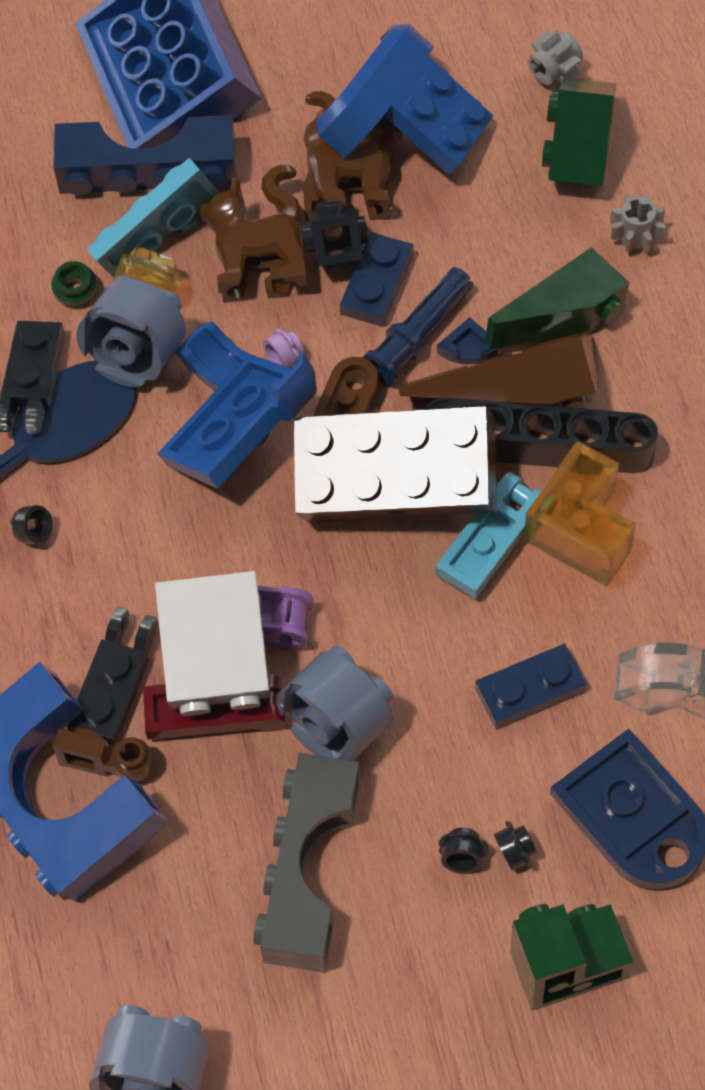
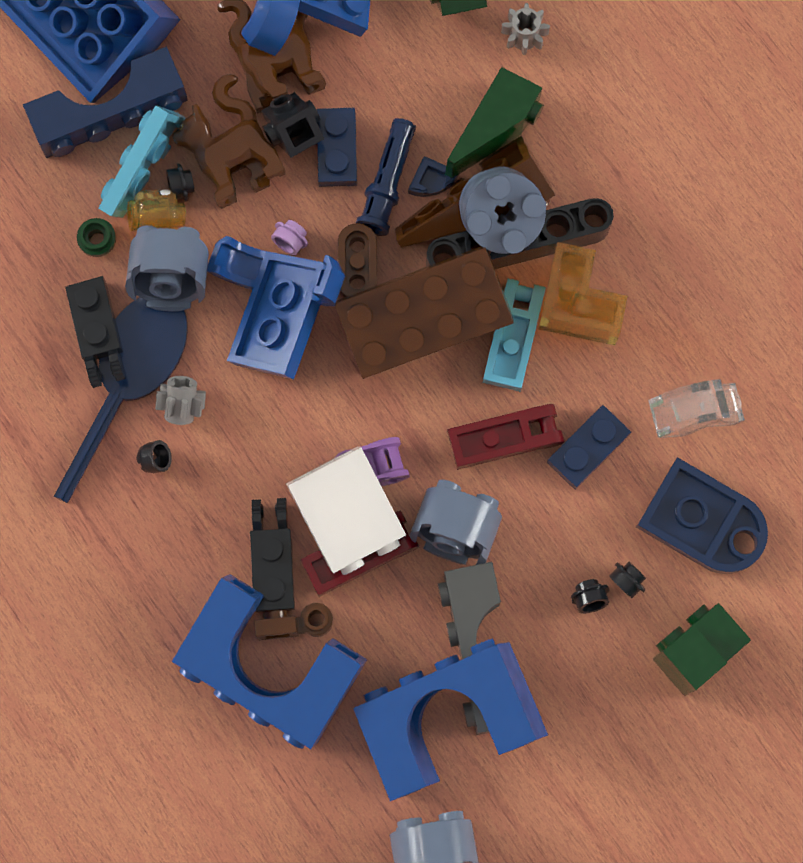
camera: 25 degrees left, 15 degrees up
none -> light grey gear [155,376,206,425]
none -> black plate [166,163,195,202]
none -> blue arch [353,639,548,801]
none -> dark red plate [447,404,565,470]
none -> sand blue brick [459,167,546,254]

